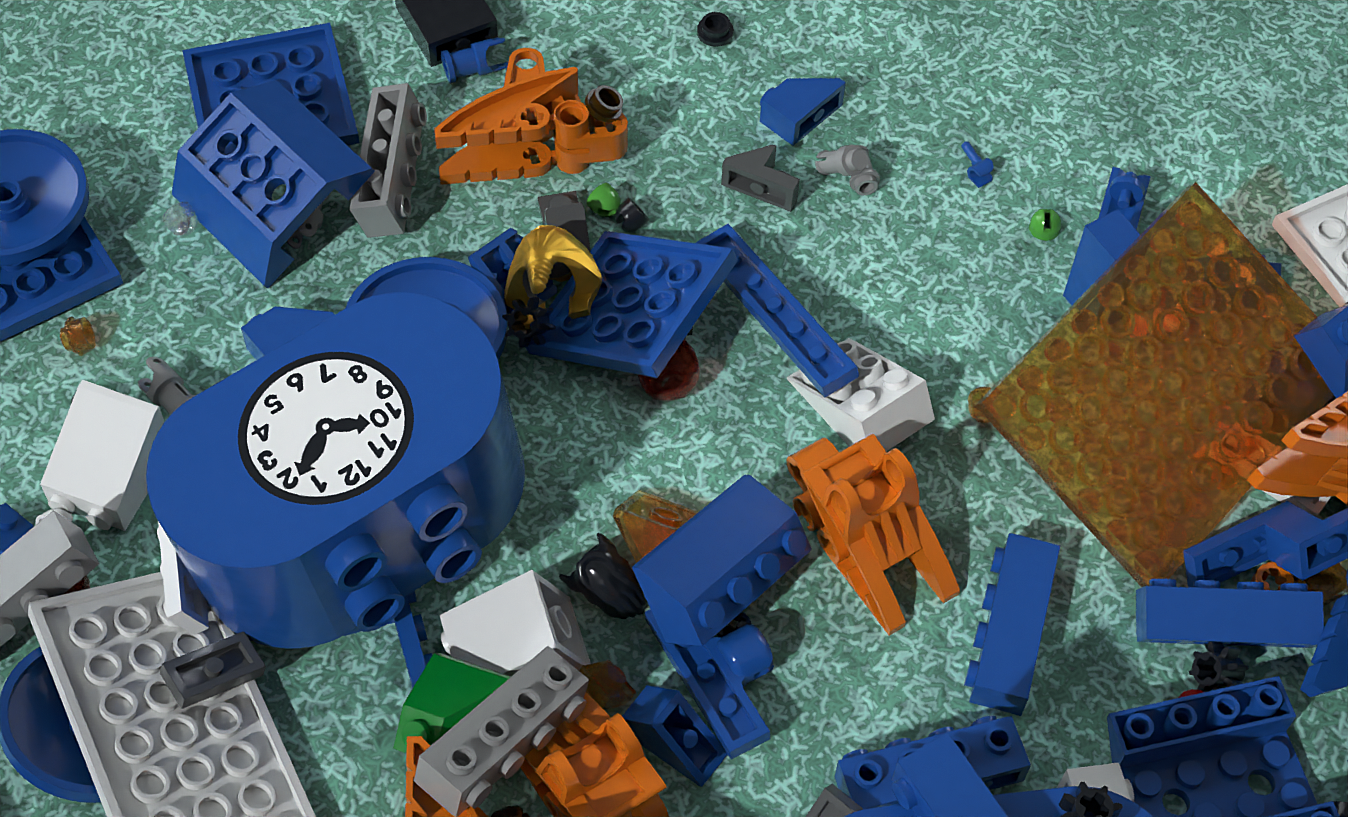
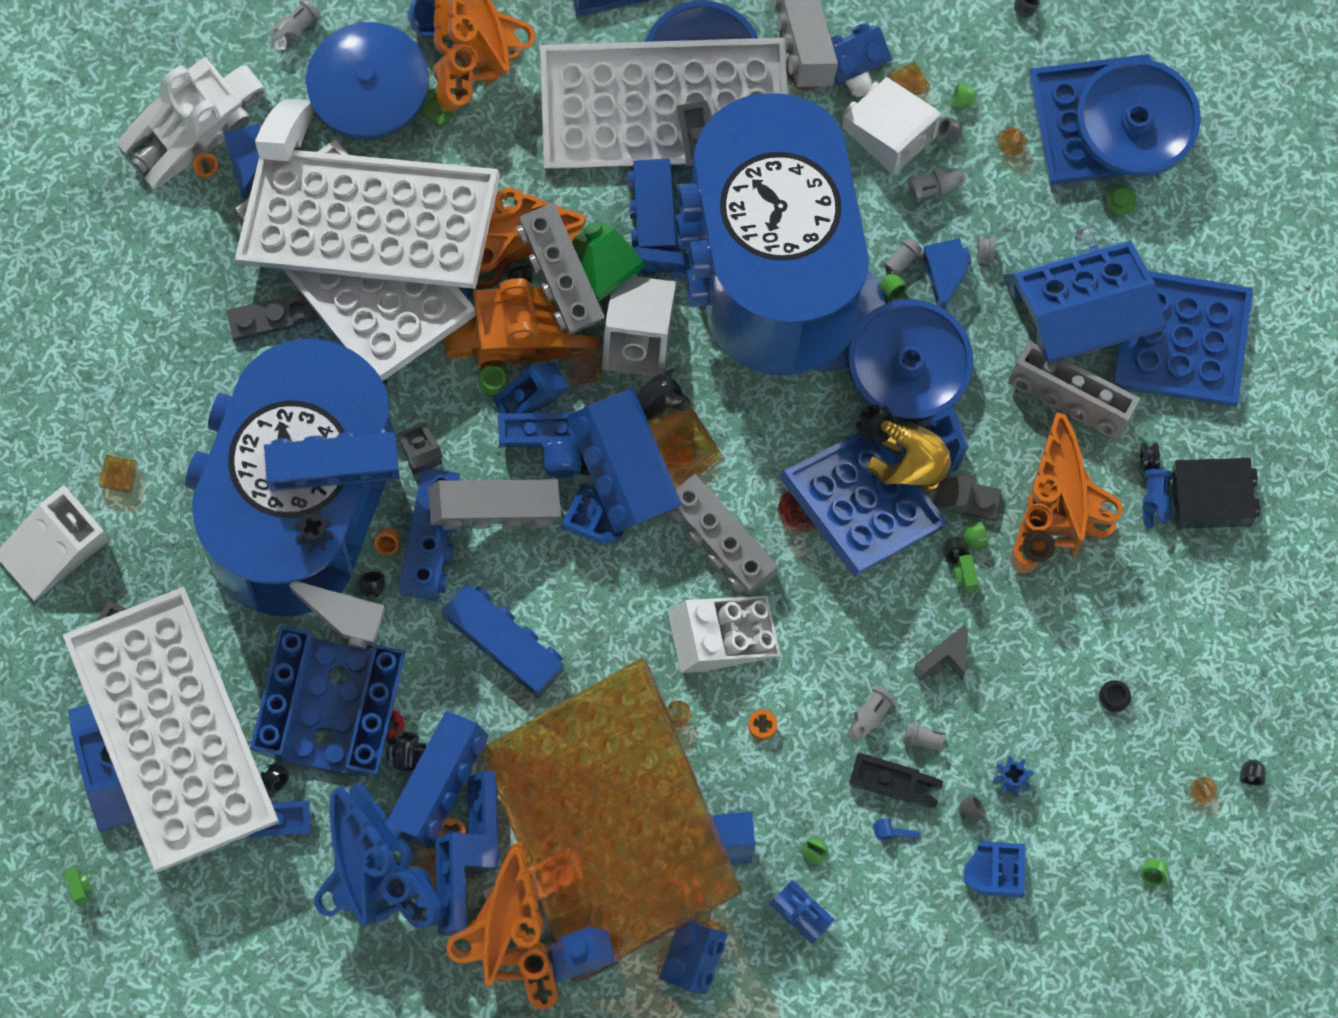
camera: 115 degrees right, 15 degrees up
blue plate [696,224,859,398] -> none
blue slope [760,78,846,146] -> none
orange piece [786,434,960,636] -> none
light grey animal [815,145,868,176] -> none
none -> light grey brick [428,479,561,530]
none -> bright green plate [478,365,509,396]
none -> blue slope [561,484,624,544]
none -> blue brick [627,159,676,252]
none -> light grey brick [666,474,778,597]
none -> orange bush [748,710,777,741]
none -> light grey piece [848,685,898,741]
none -> black hinge [849,753,943,808]
none -> clear orange plate [888,61,930,96]
none -> bright green hinge [951,82,976,108]
none -> bright green plate [953,554,979,594]
none -> dark grey hinge [958,794,986,823]
none -> blue slope [964,841,1025,898]
none -> light grey bush [977,235,995,263]
none -> blue gear [992,756,1033,798]
none -> bright green plate [1105,185,1136,215]
none -> black bush [1140,443,1160,471]

